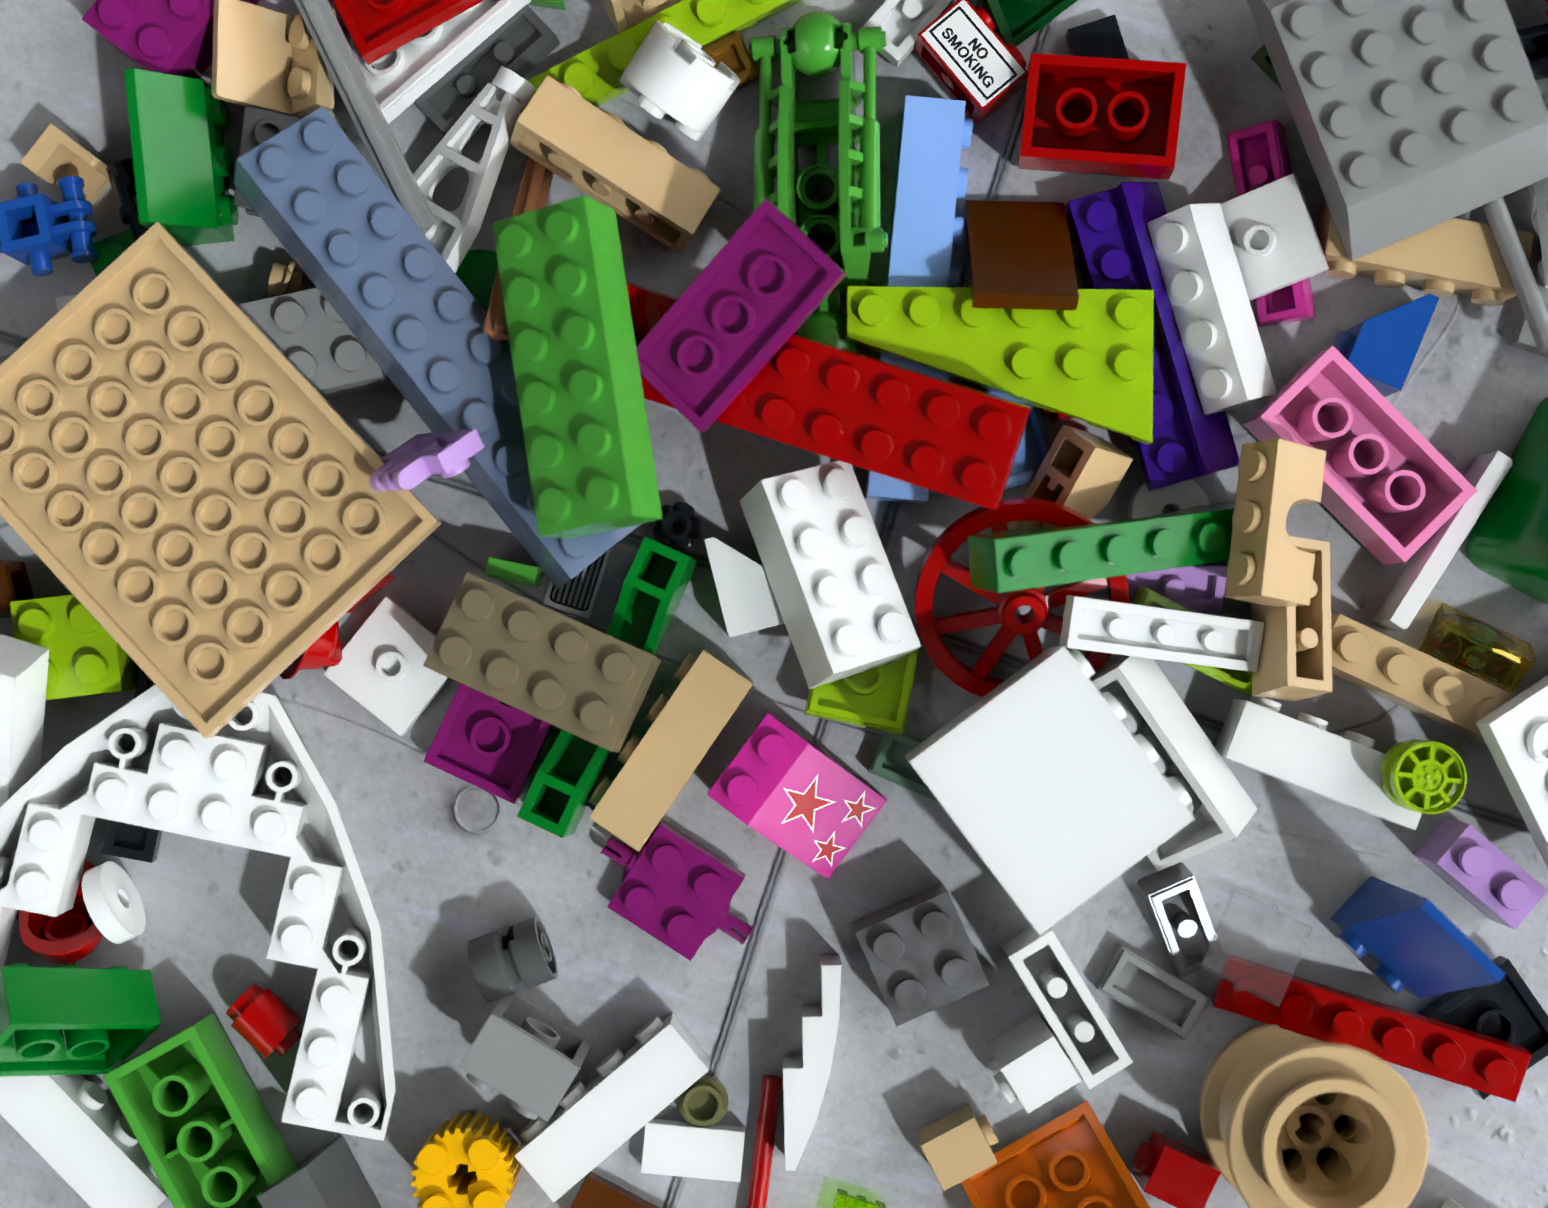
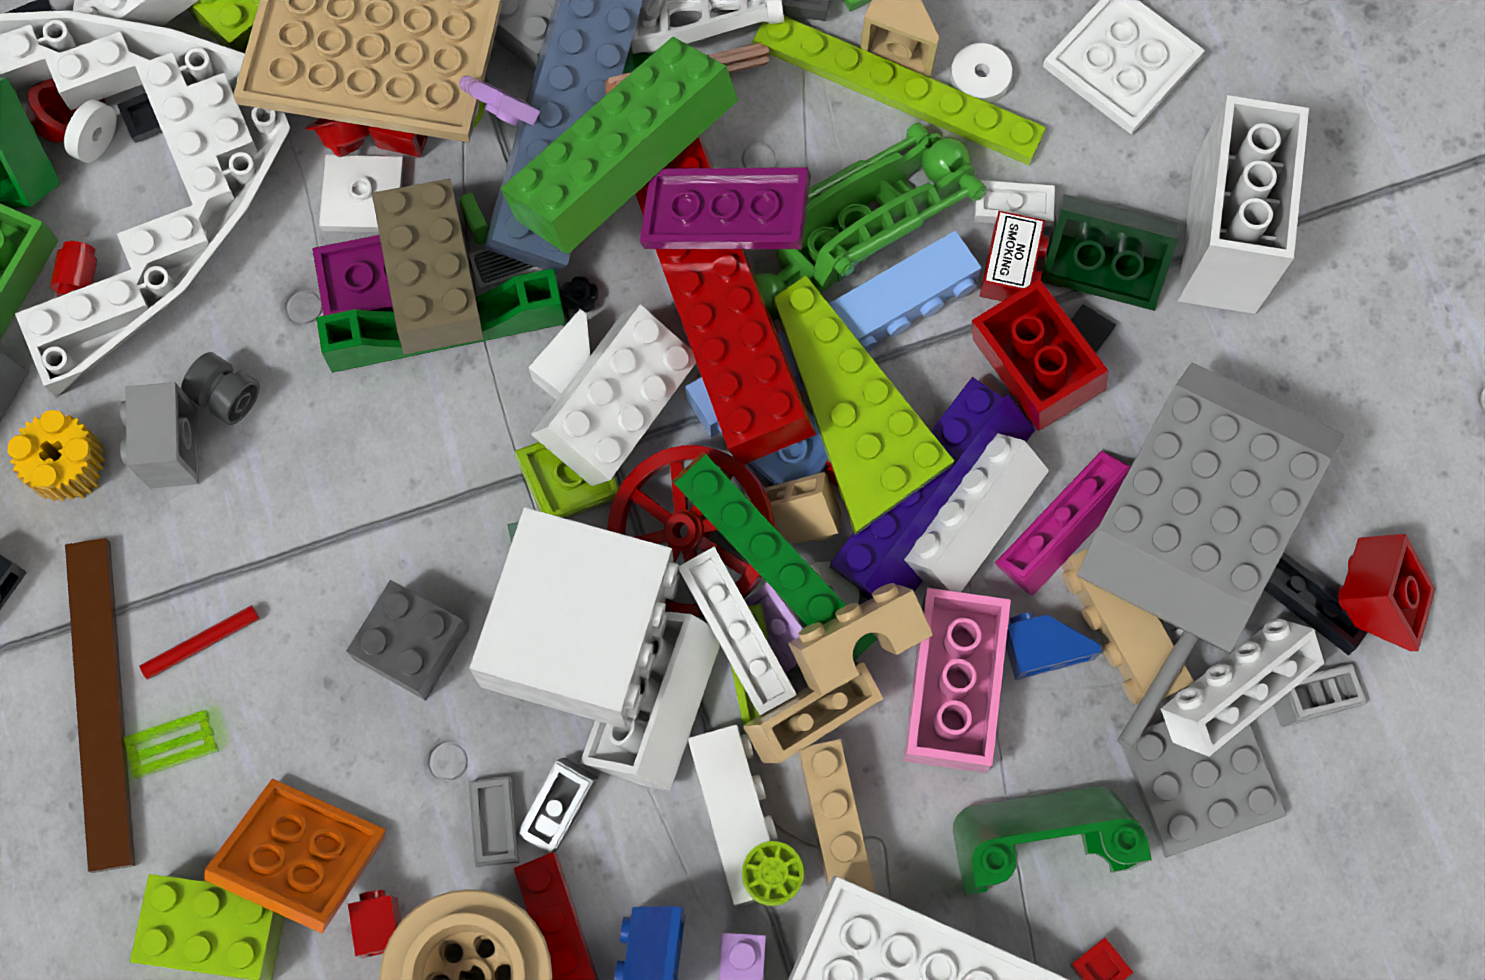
camera: 50 degrees right, 15 degrees down
tan brick [509,75,721,255] -> none
white brick [514,1012,711,1203] -> none
tan brick [588,650,754,852] -> none
magenta plate [600,820,753,961] -> none
white brick [619,20,741,141] -> none
white tile [641,1118,745,1182] -> none
olive plate [678,1075,728,1128] -> none
pearl gold tile [701,30,759,92] -> none
dark pink slope [707,710,887,880] -> none
white slope [782,955,841,1171] -> none
tan brick [916,1103,999,1191] -> none
reddish brown tile [964,200,1079,310] -> none
white brick [987,1013,1081,1114] -> none
white brick [1000,927,1133,1090] -> none
clear piece [1200,889,1313,1006] -> none
white plate [1220,173,1329,301] -> none
white tile [1372,450,1513,630] -> none
clear yellow slope [1419,603,1537,694] -> none

